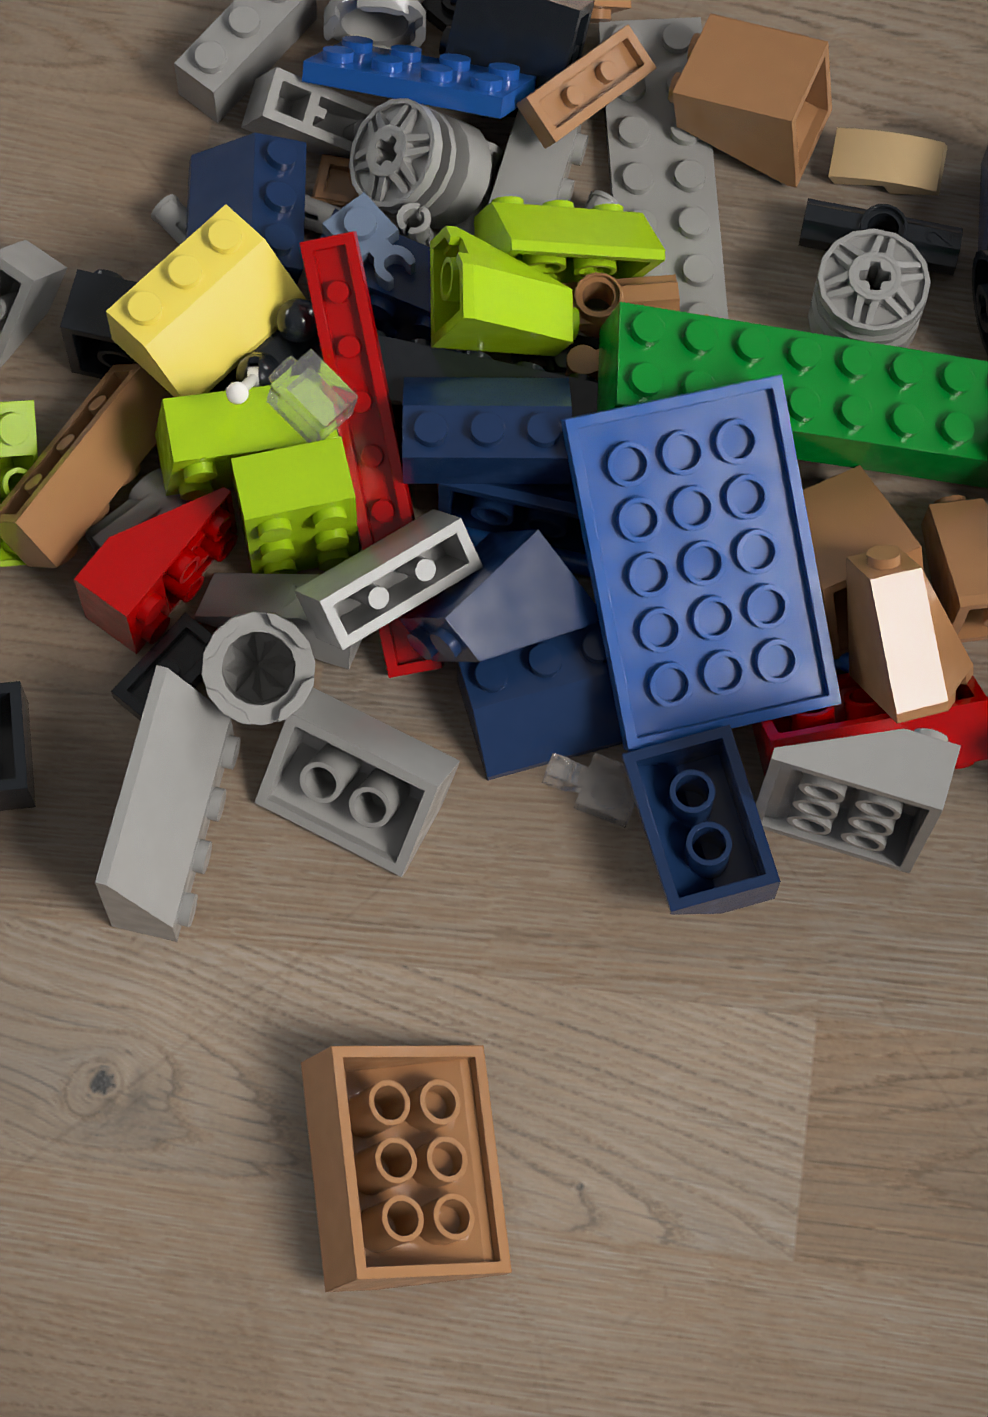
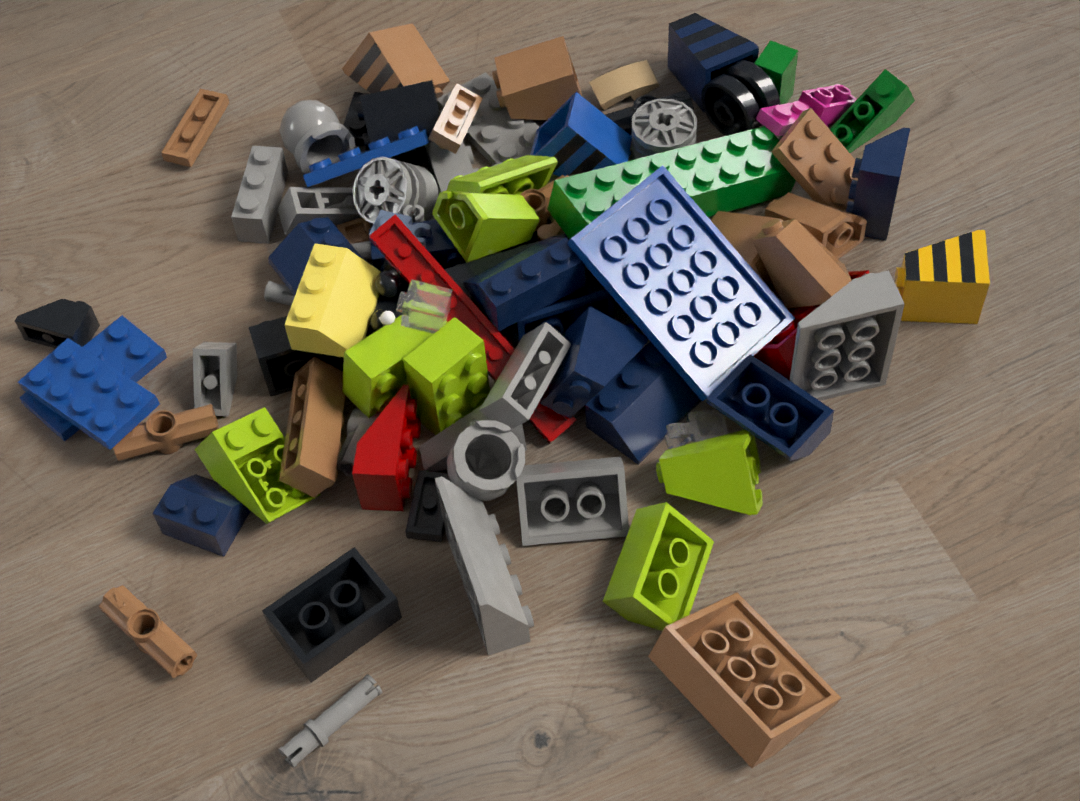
camera: 25 degrees left, 15 degrees down
none -> blue slope [530,92,632,176]
none -> lime slope [602,502,714,631]
none -> lime slope [656,429,763,515]

